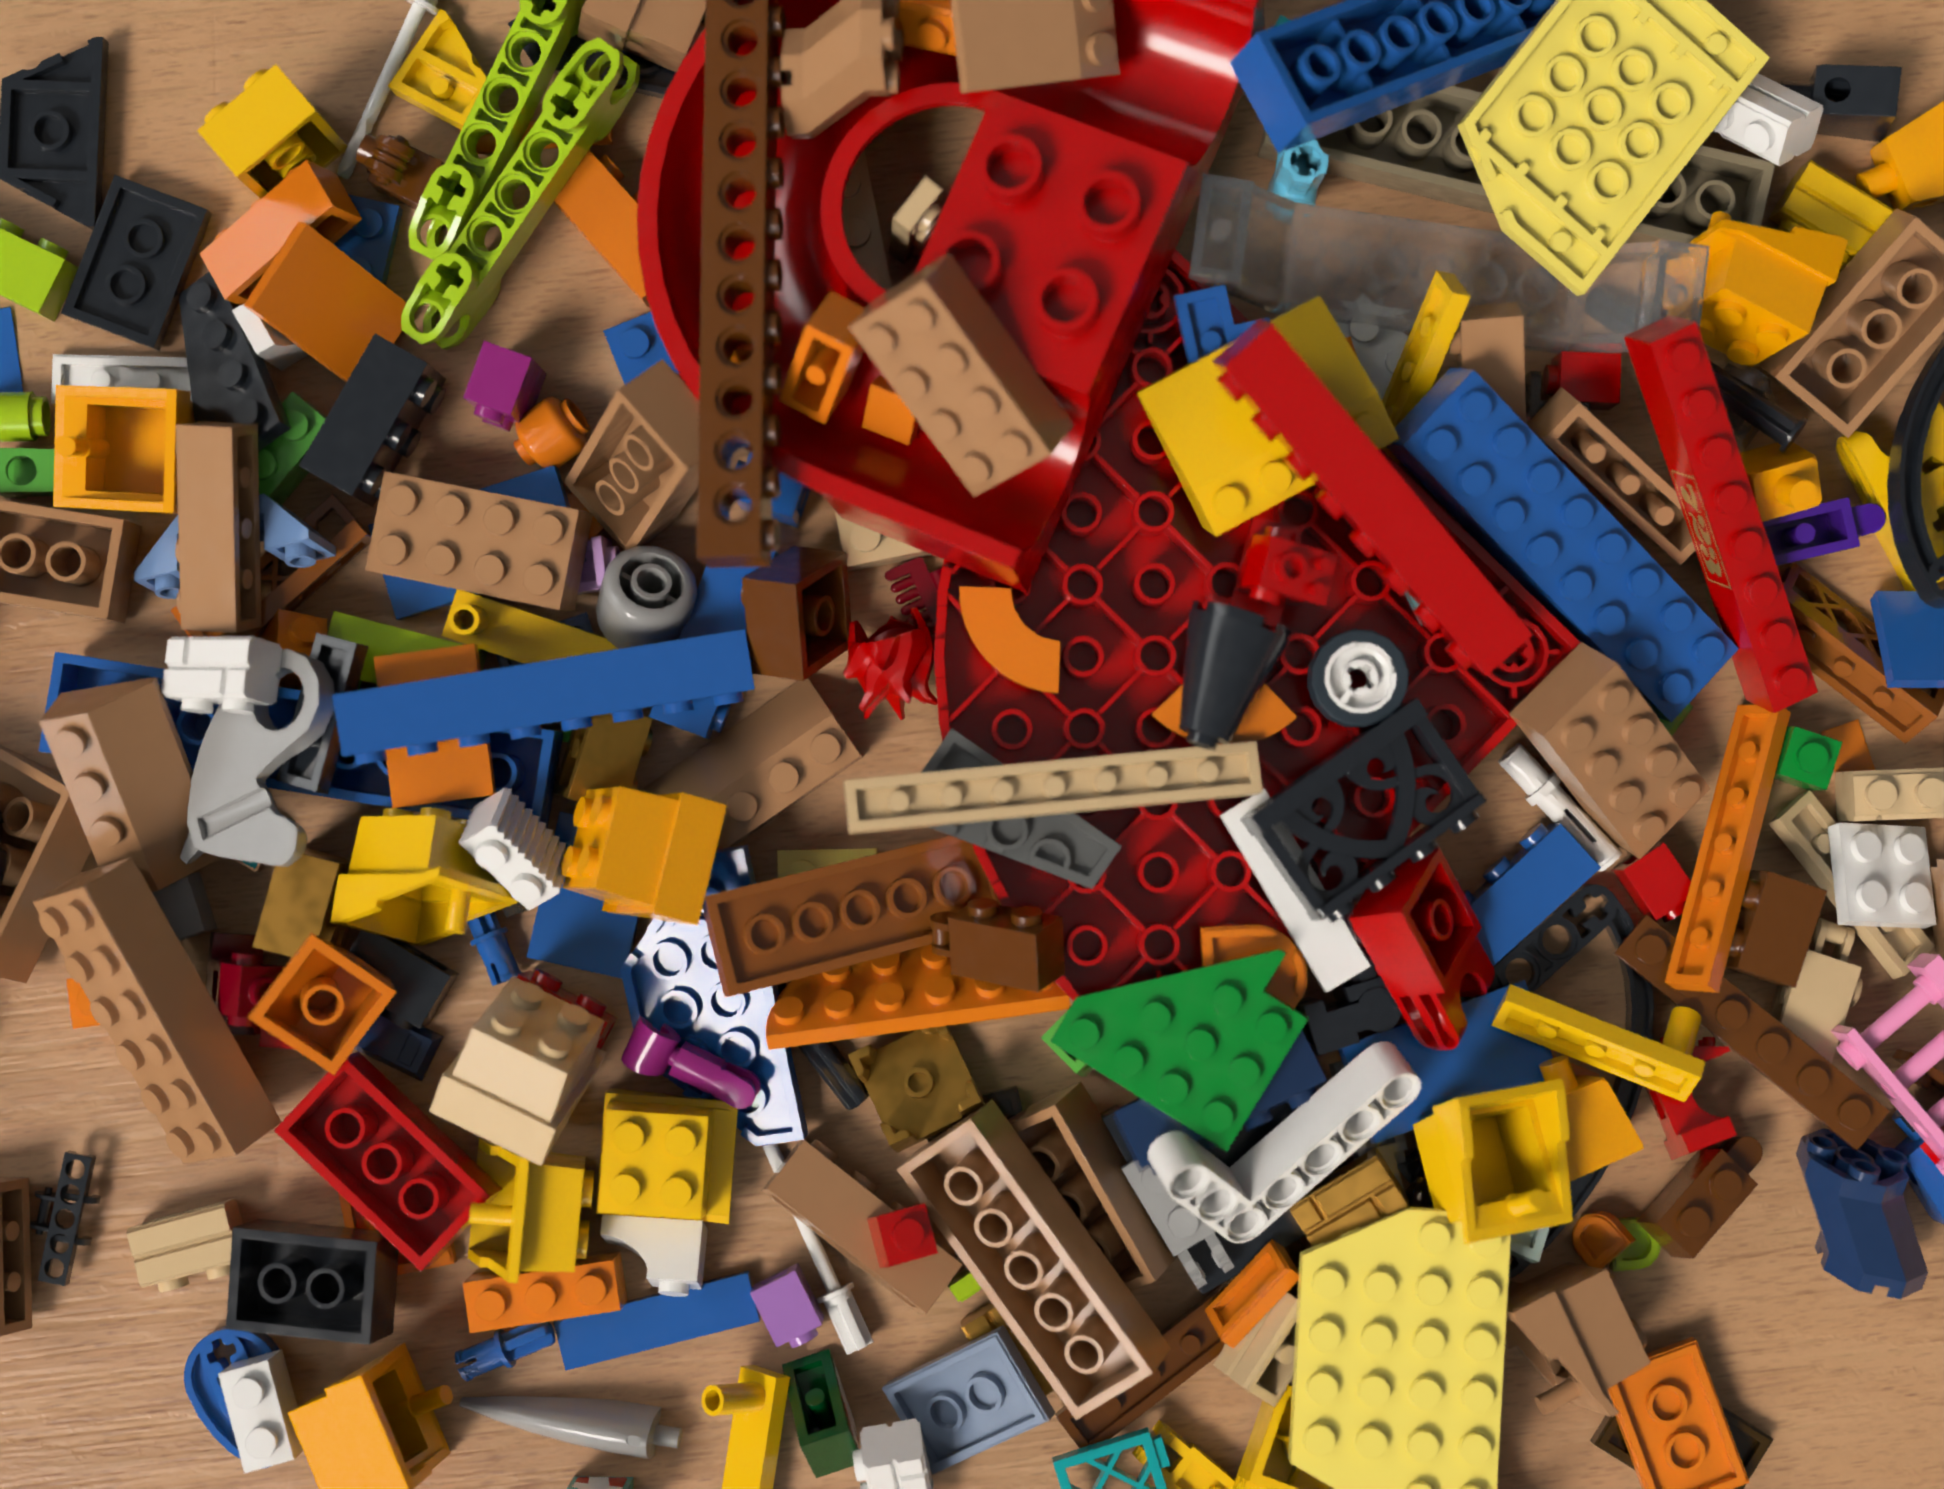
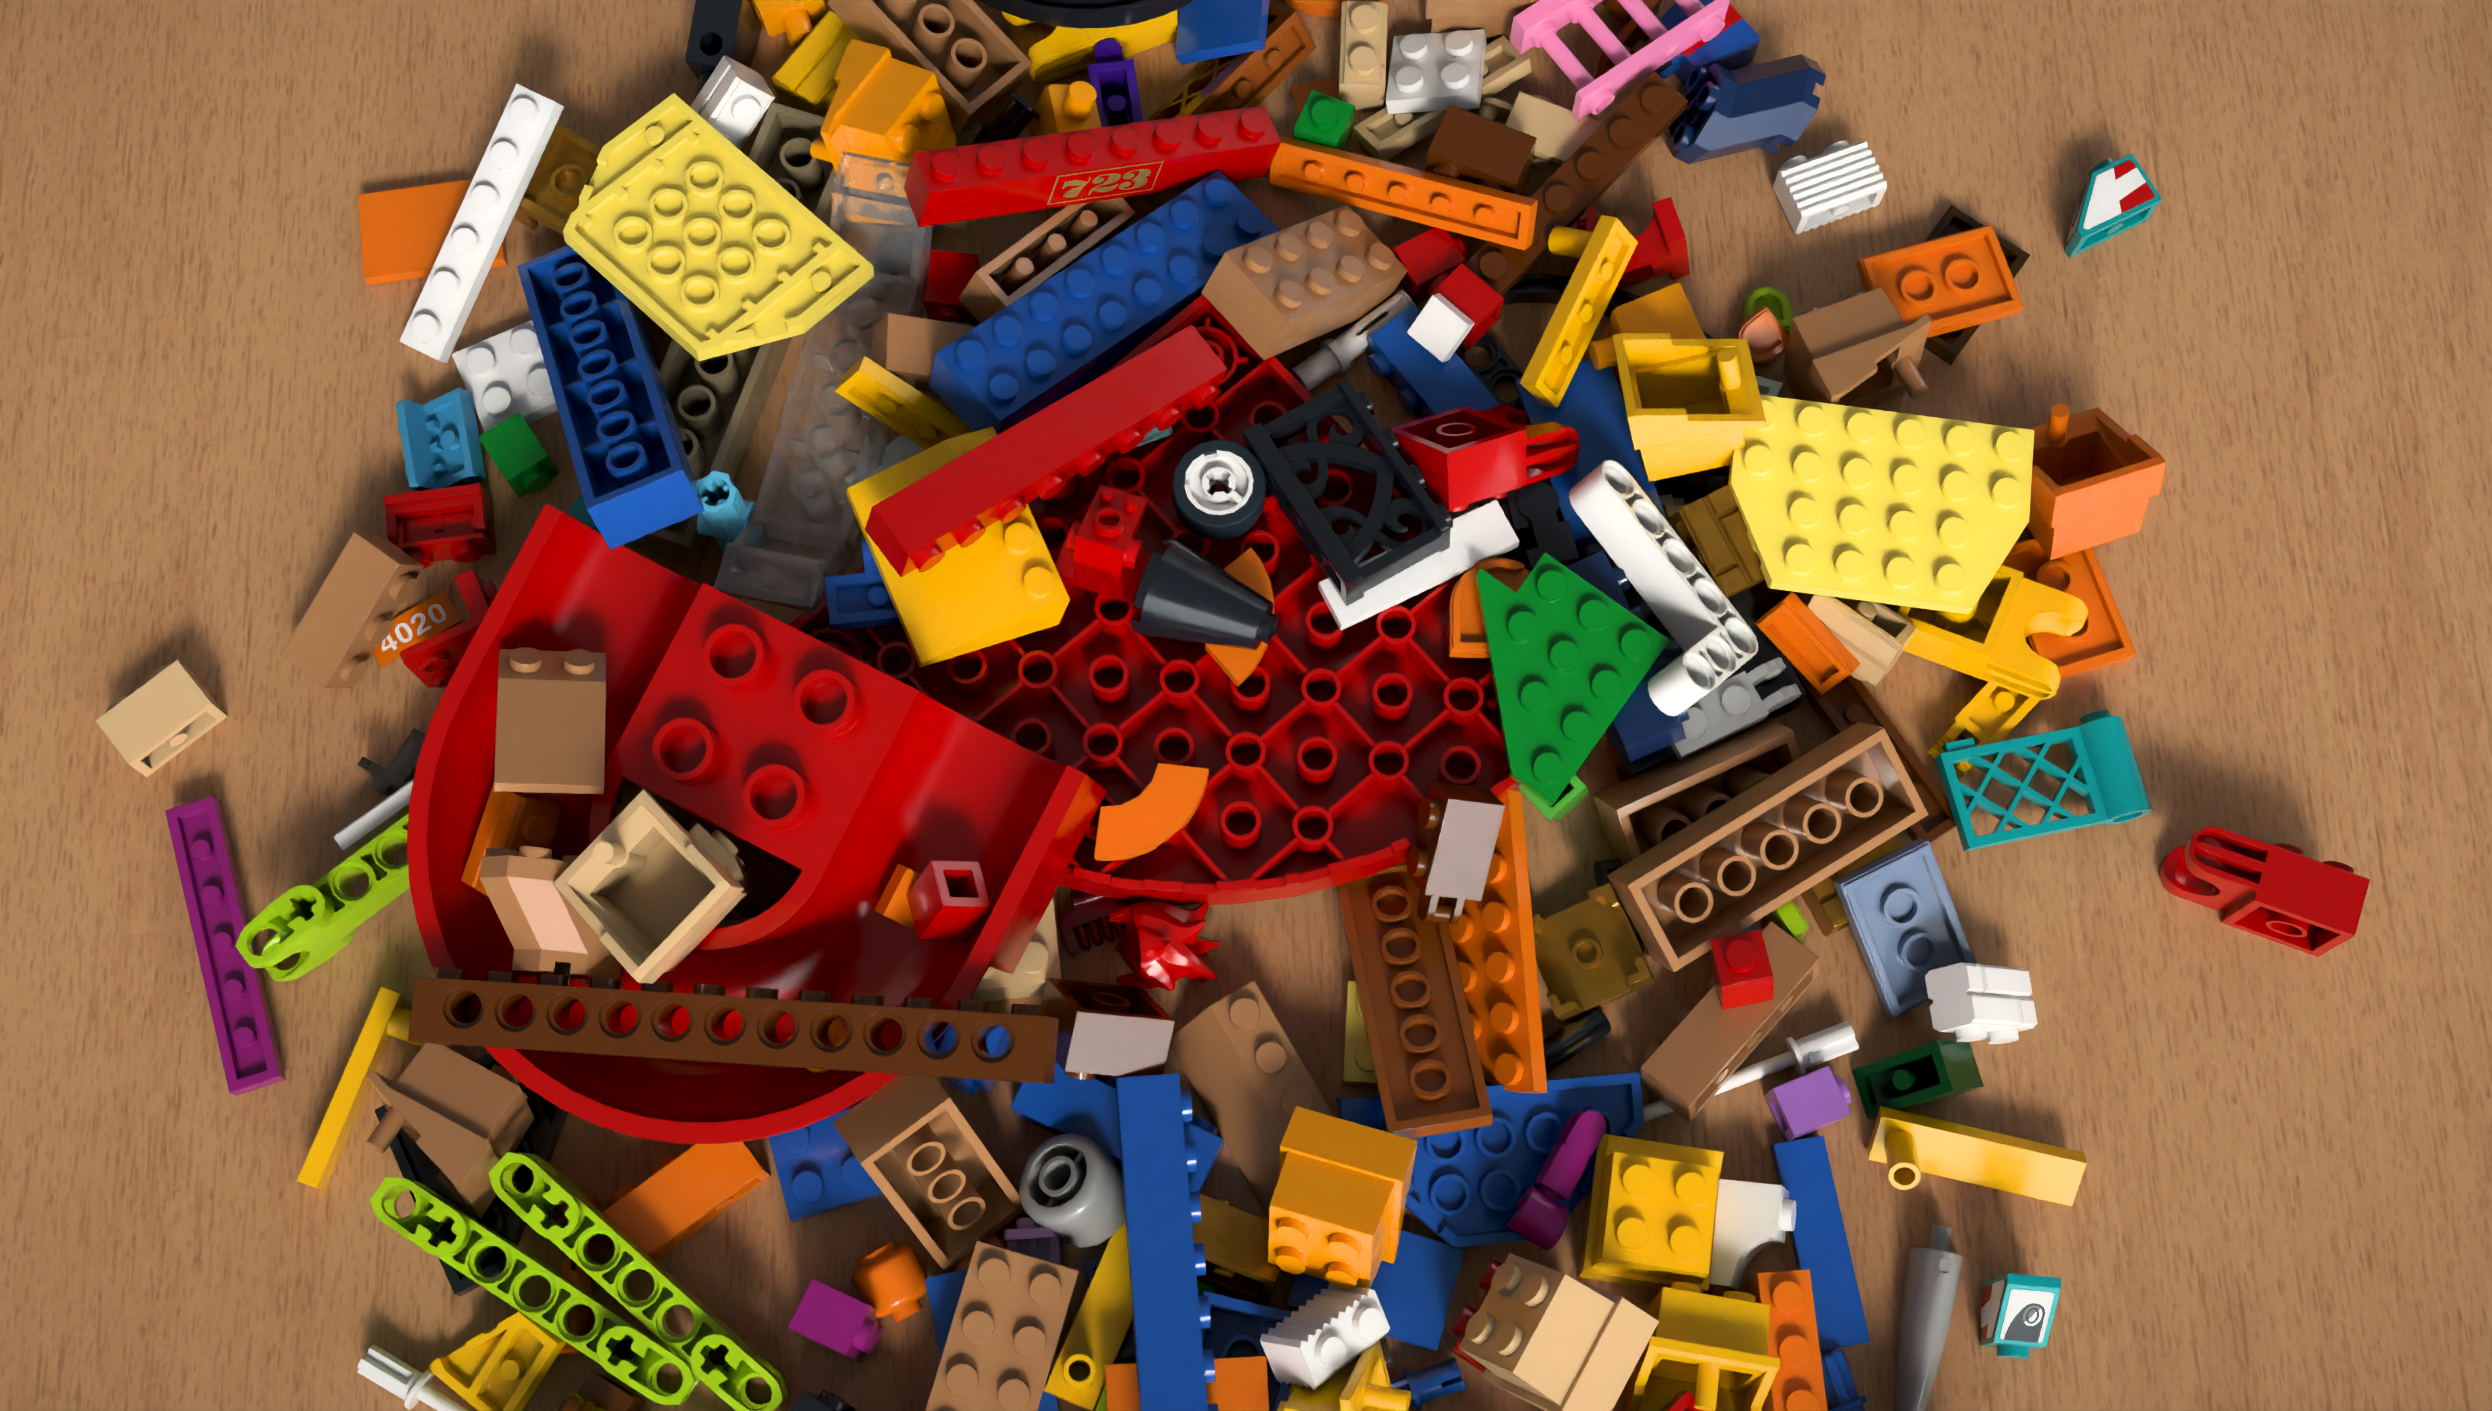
camera: 80 degrees left, 15 degrees down
orange brick [779,291,865,425] -> none
tan plate [843,741,1263,835] -> none
medium nougat brick [848,253,1074,497] -> none
dark grey wing [921,729,1122,889] -> none
reddish brown brick [1636,1136,1763,1259] -> none
none -> tan piece [552,789,747,984]
none -> red brick [906,861,991,940]
none -> white tile [1407,293,1475,363]
none -> red brick [1427,263,1504,350]
none -> white brick [1773,140,1887,235]

